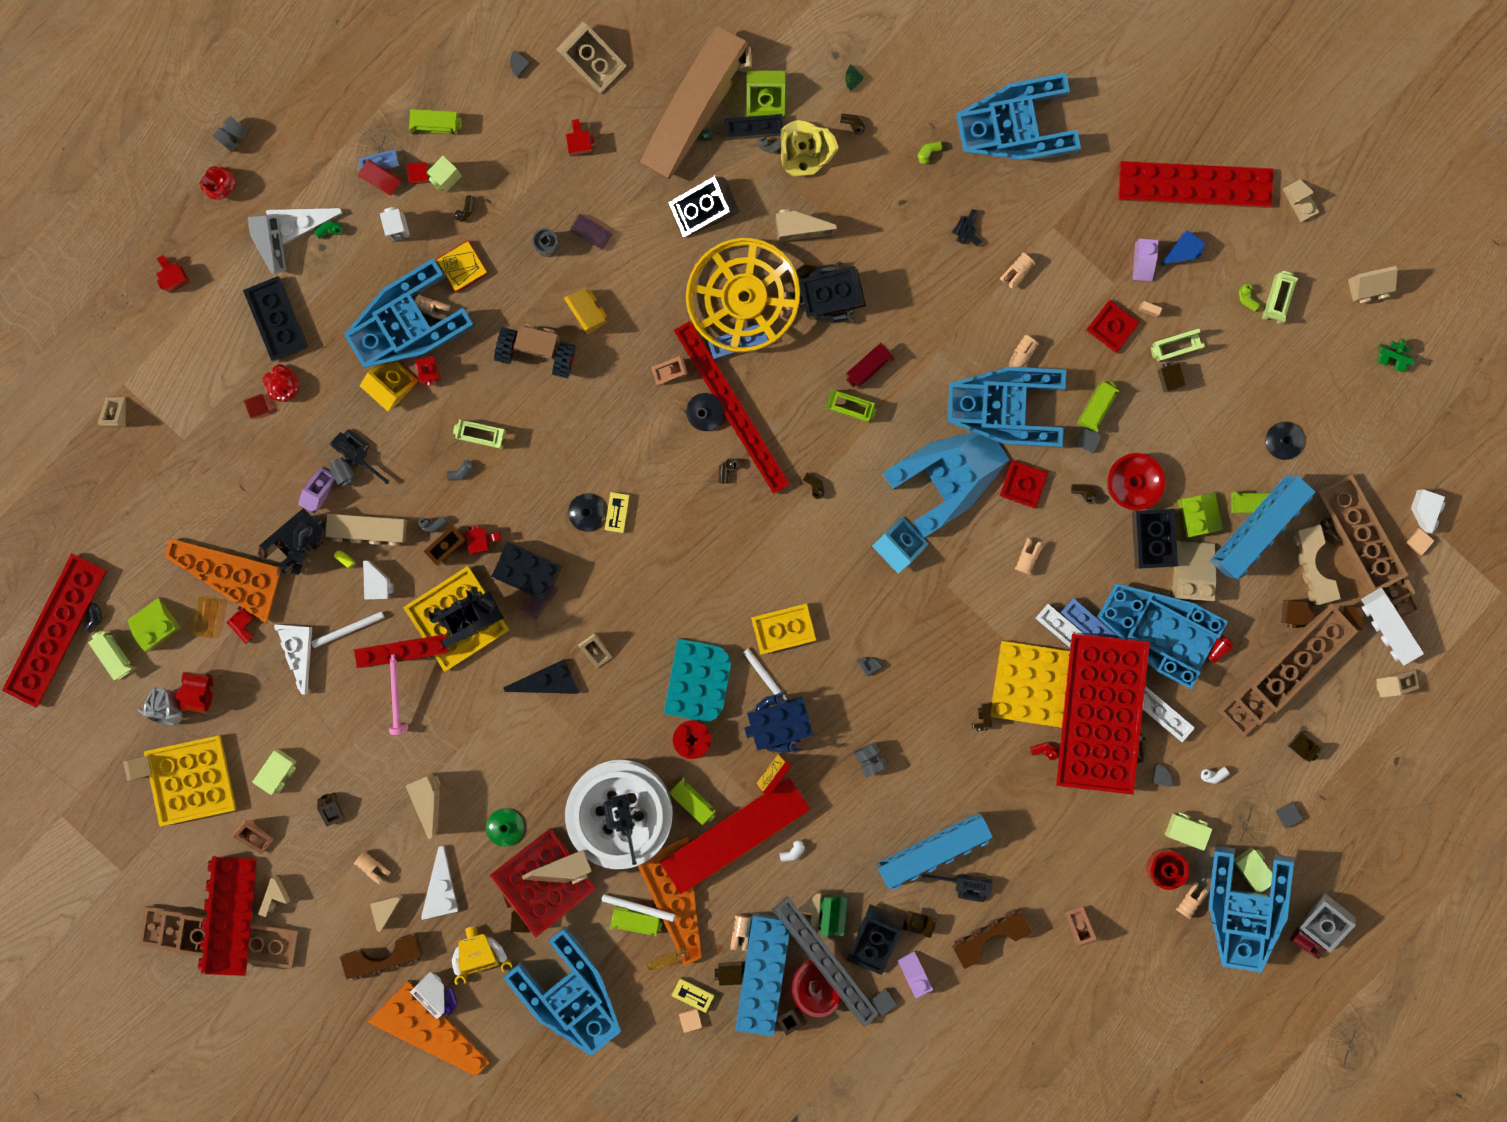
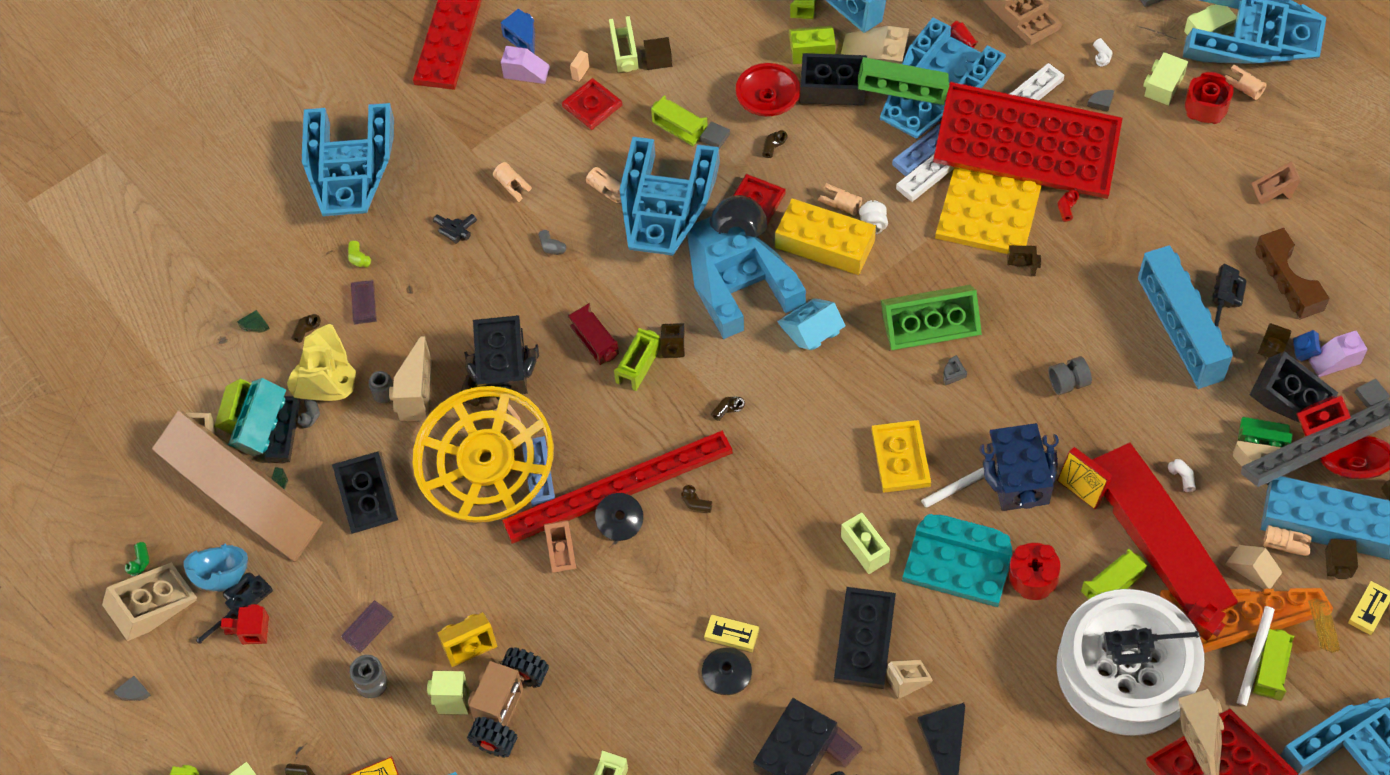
camera: 85 degrees left, 30 degrees down
none -> green arm [125,542,150,576]
none -> dark azure cylinder [184,543,248,592]
none -> black piece [196,572,273,644]
none -> brick [228,378,286,456]
none -> tile [351,280,377,325]
none -> dark grey brick [369,371,393,403]
none -> yellowish green brick [427,671,470,714]
none -> dark grey arm [538,230,566,255]
none -> dark brown bracket [660,323,685,358]
none -> black cylinder [710,195,768,237]
none -> yellow brick [775,199,876,275]
none -> black plate [834,587,896,689]
none -> yellowish green brick [841,512,890,574]
none -> bright green brick [858,57,949,105]
none -> white piece [859,200,888,234]
none -> bright green slope [881,285,982,350]
none -> red brick [1187,597,1226,641]
none -> tan slope [1225,545,1282,589]
none -> blue plate [1293,330,1322,361]
none -> red slope [1296,395,1351,436]

